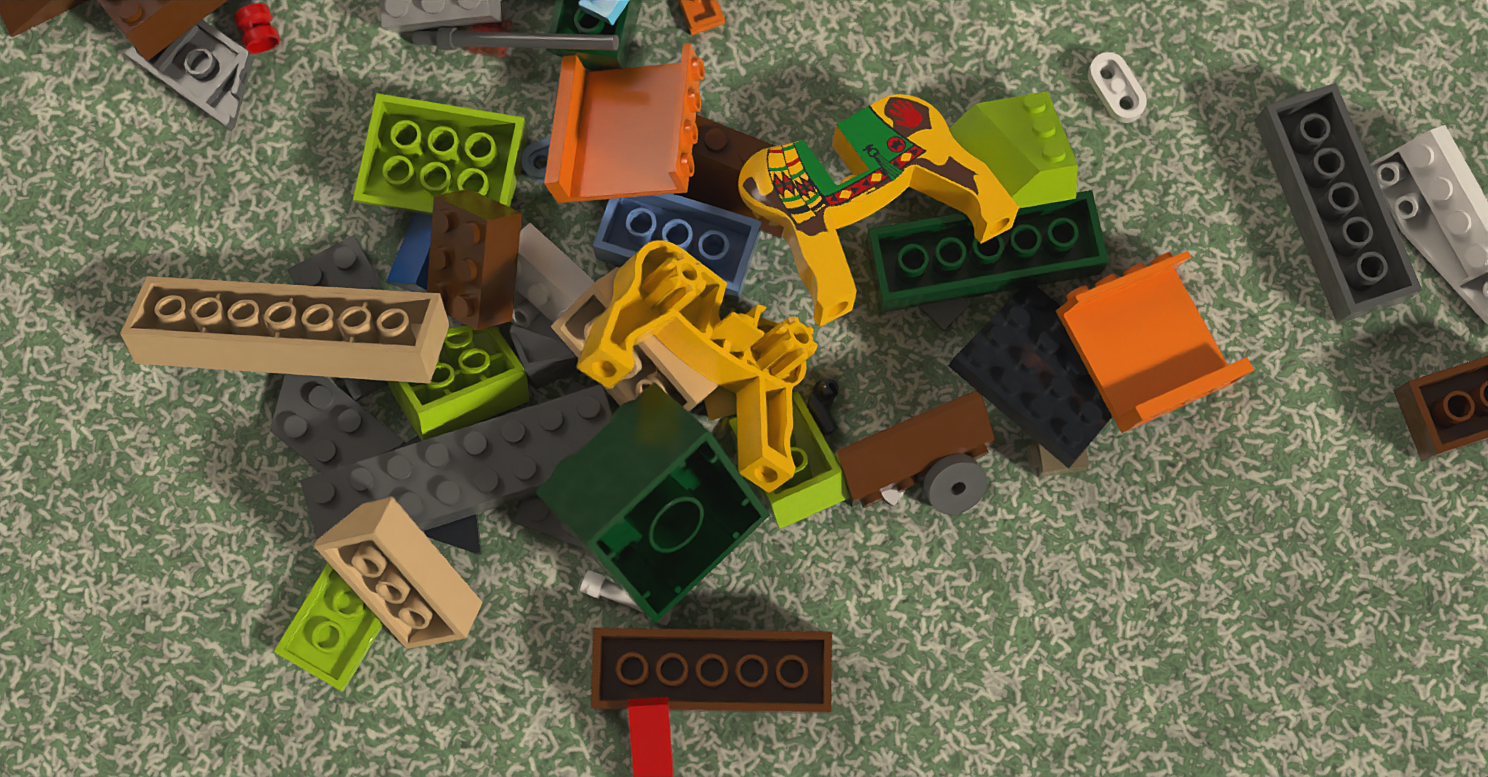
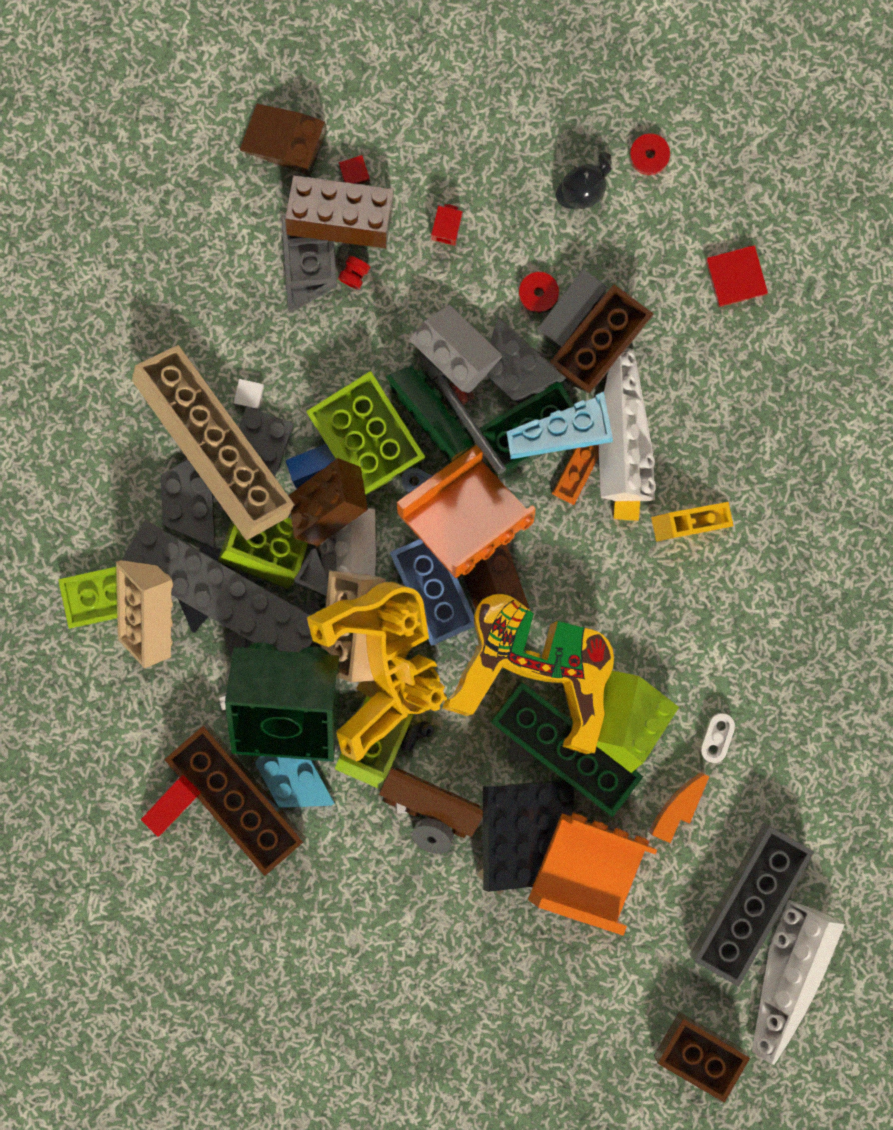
camera: 50 degrees right, 10 degrees up
none -> white tile [234,379,265,410]
none -> medium azure wing [255,756,335,808]
none -> dark green slope [386,366,475,463]
none -> orange slope [649,772,710,843]

